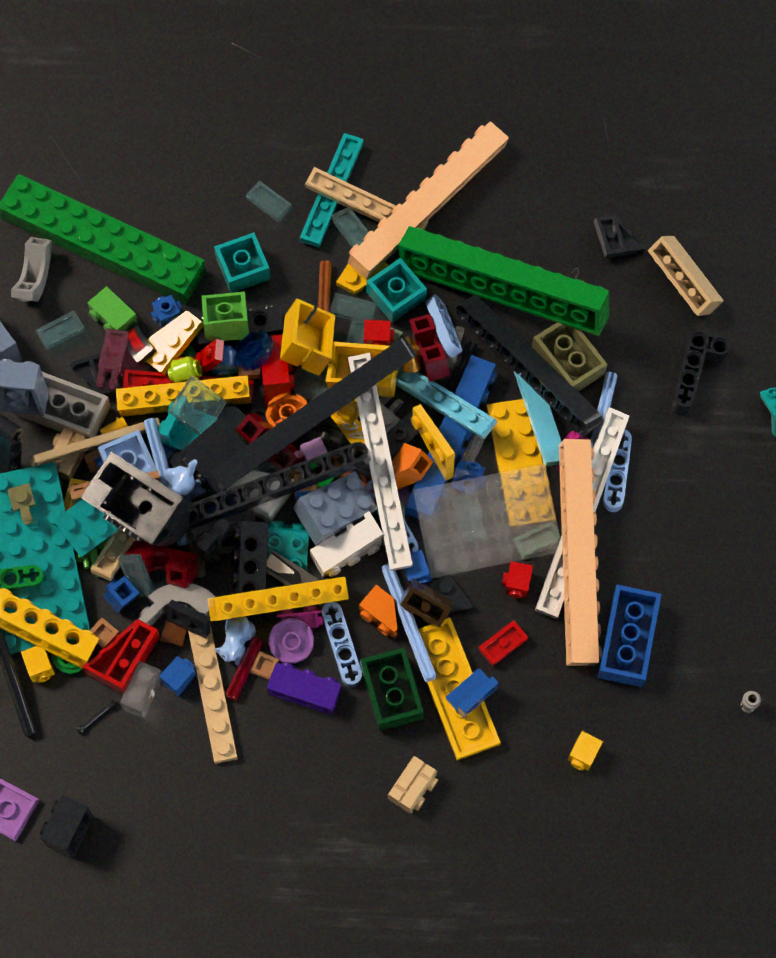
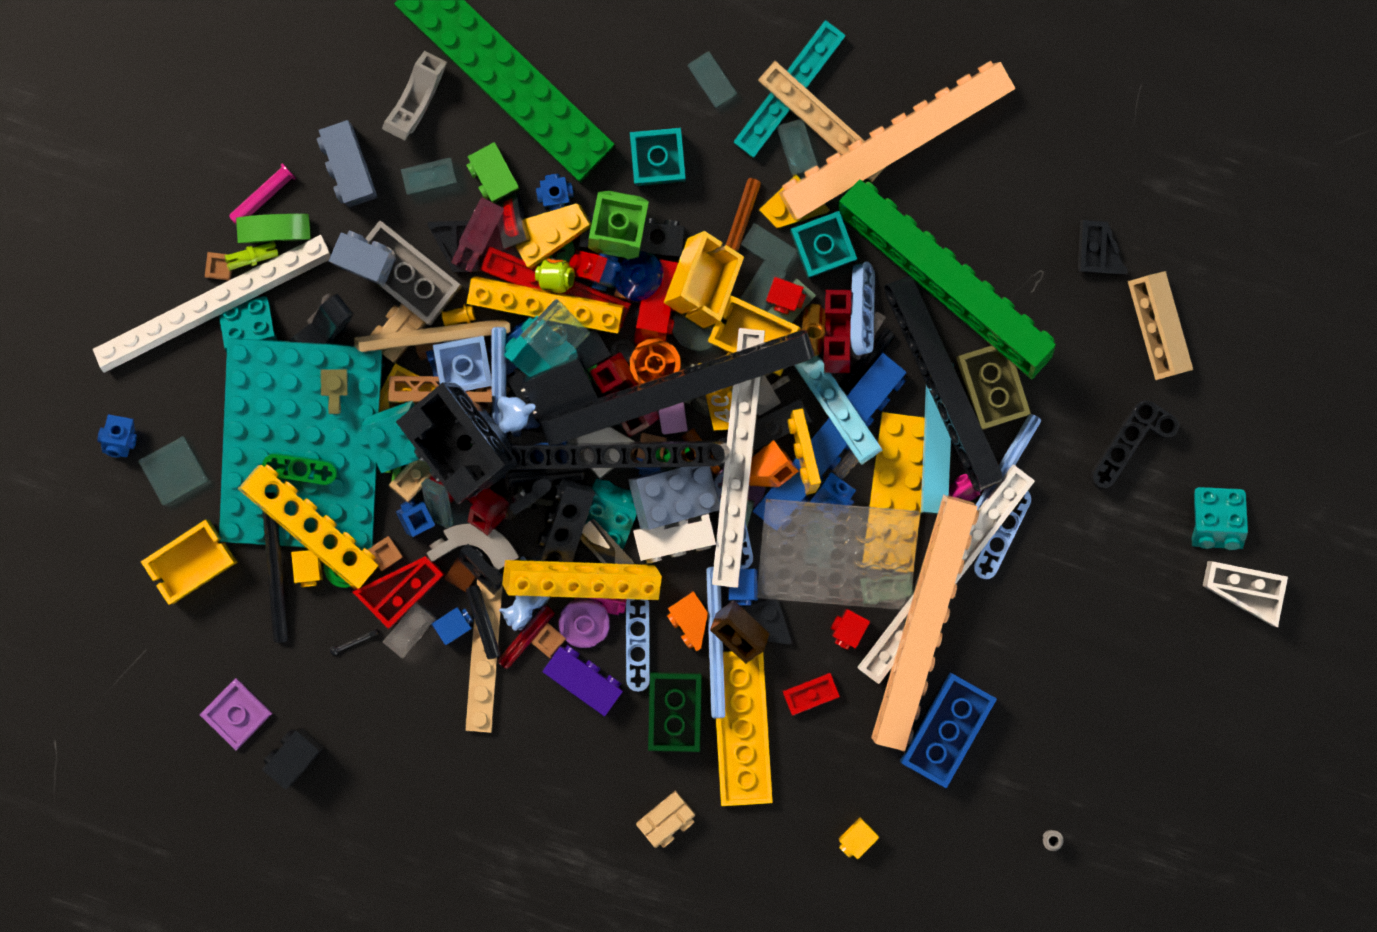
camera: 20 degrees right, 20 degrees up
blue panel [446,669,499,719] -> none
none -> black axle [466,585,500,660]

